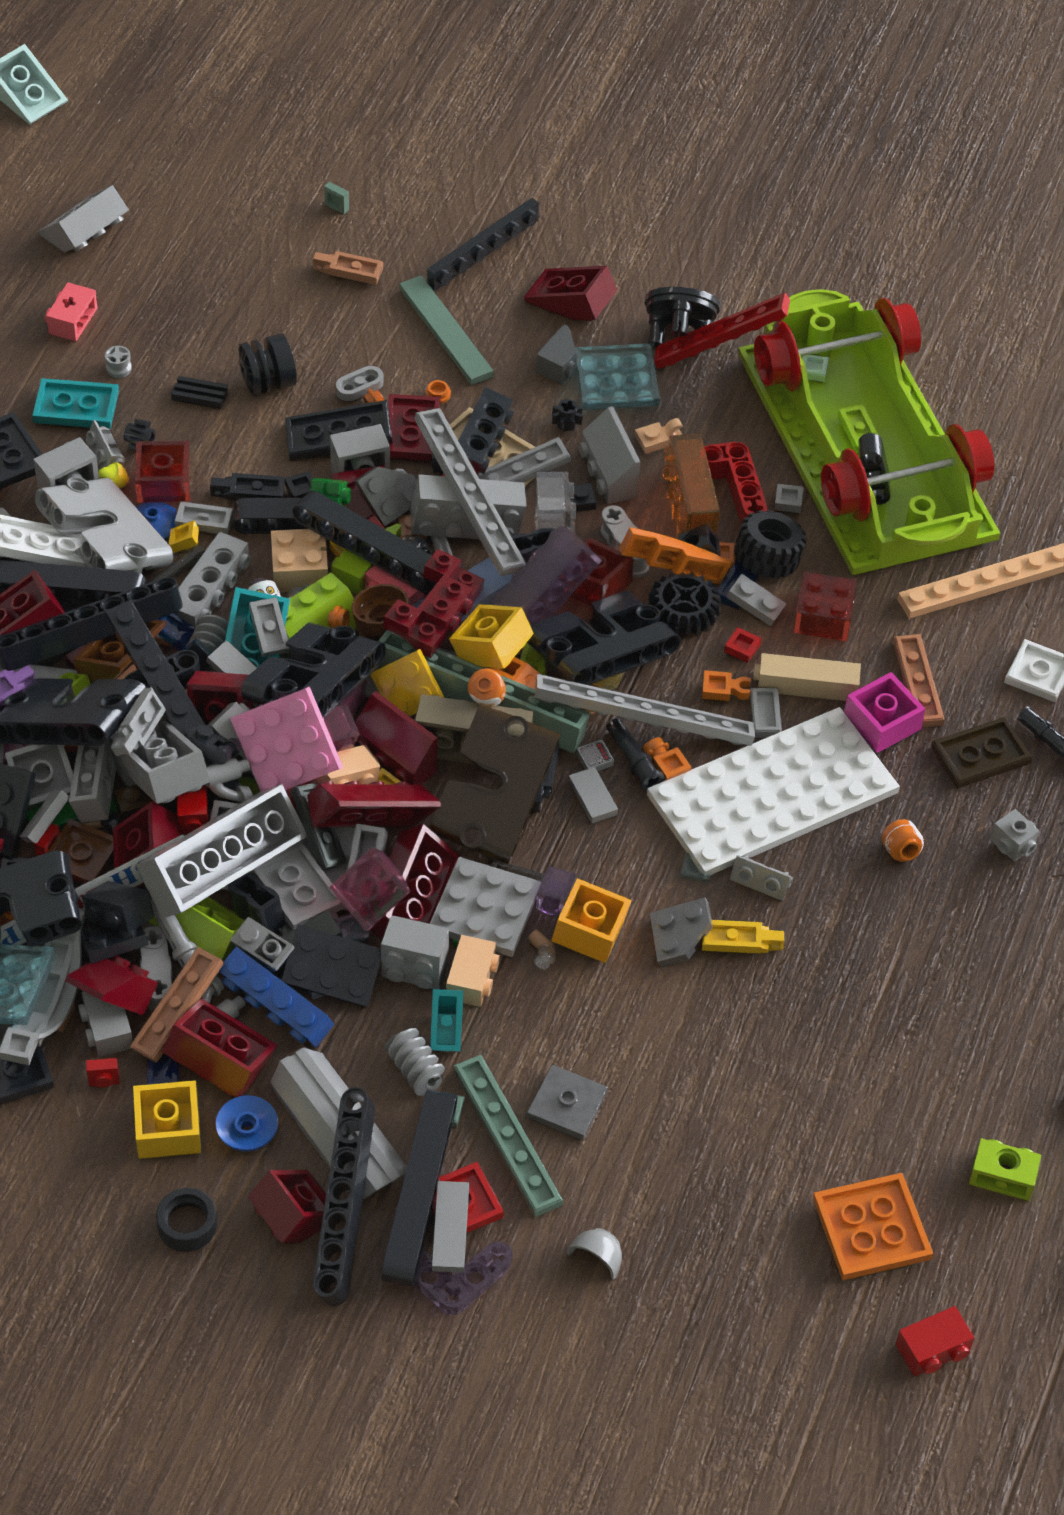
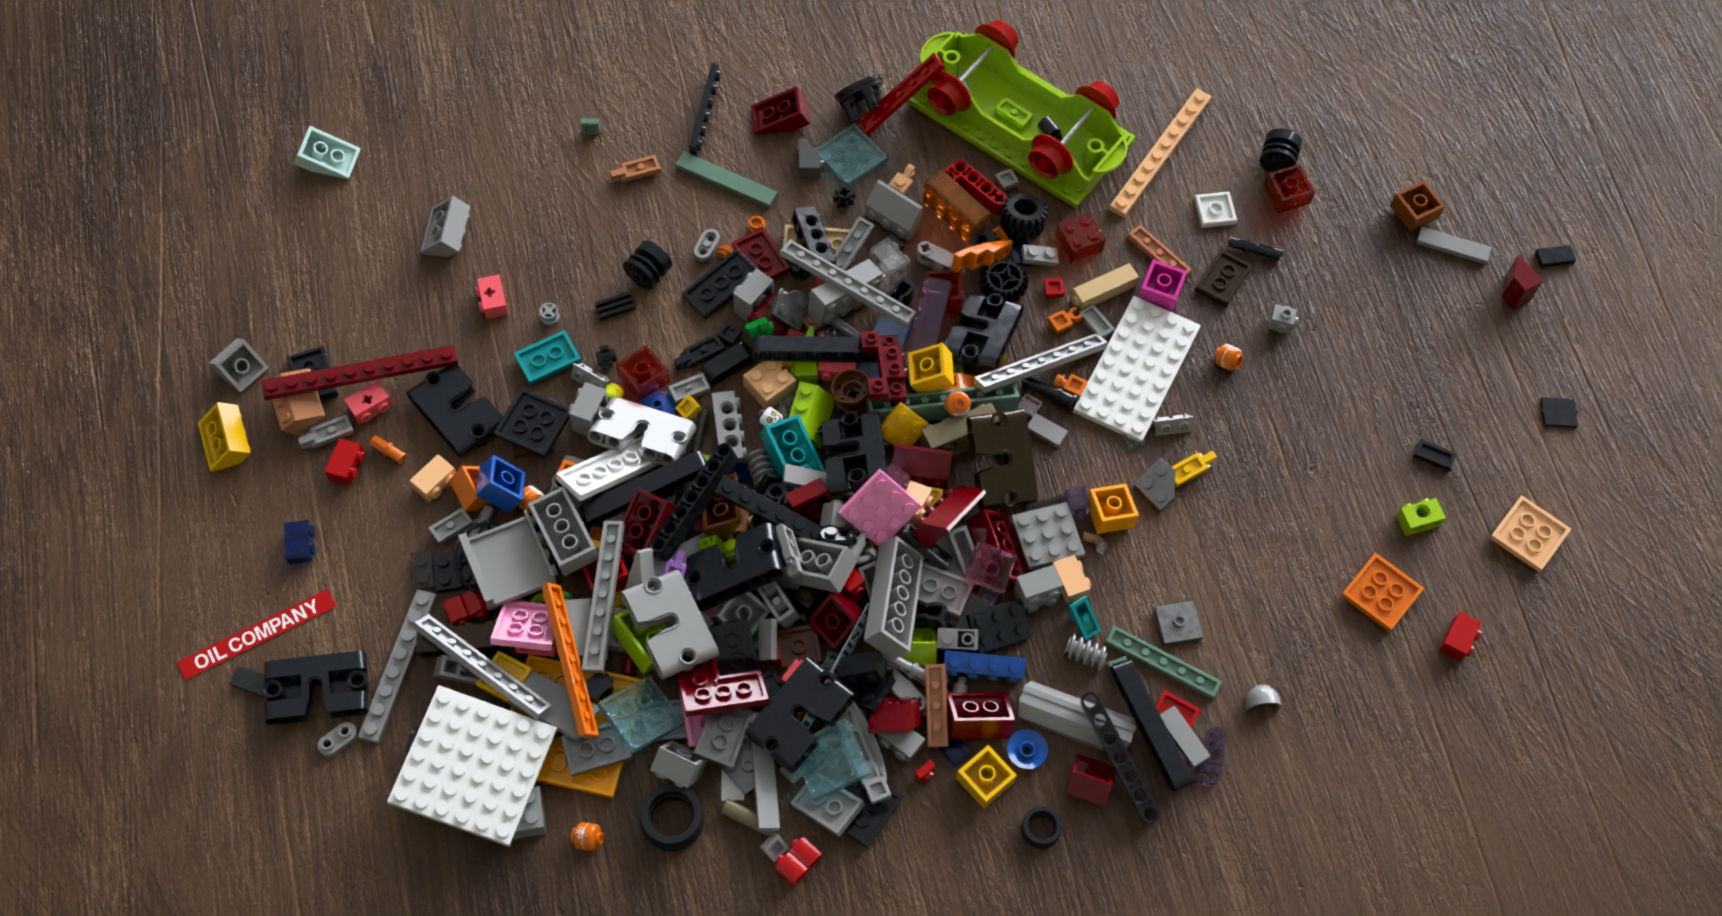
camera: 35 degrees left, 10 degrees up
light grey plate [249,597,289,657] -> none
orange plate [328,606,350,628] -> none

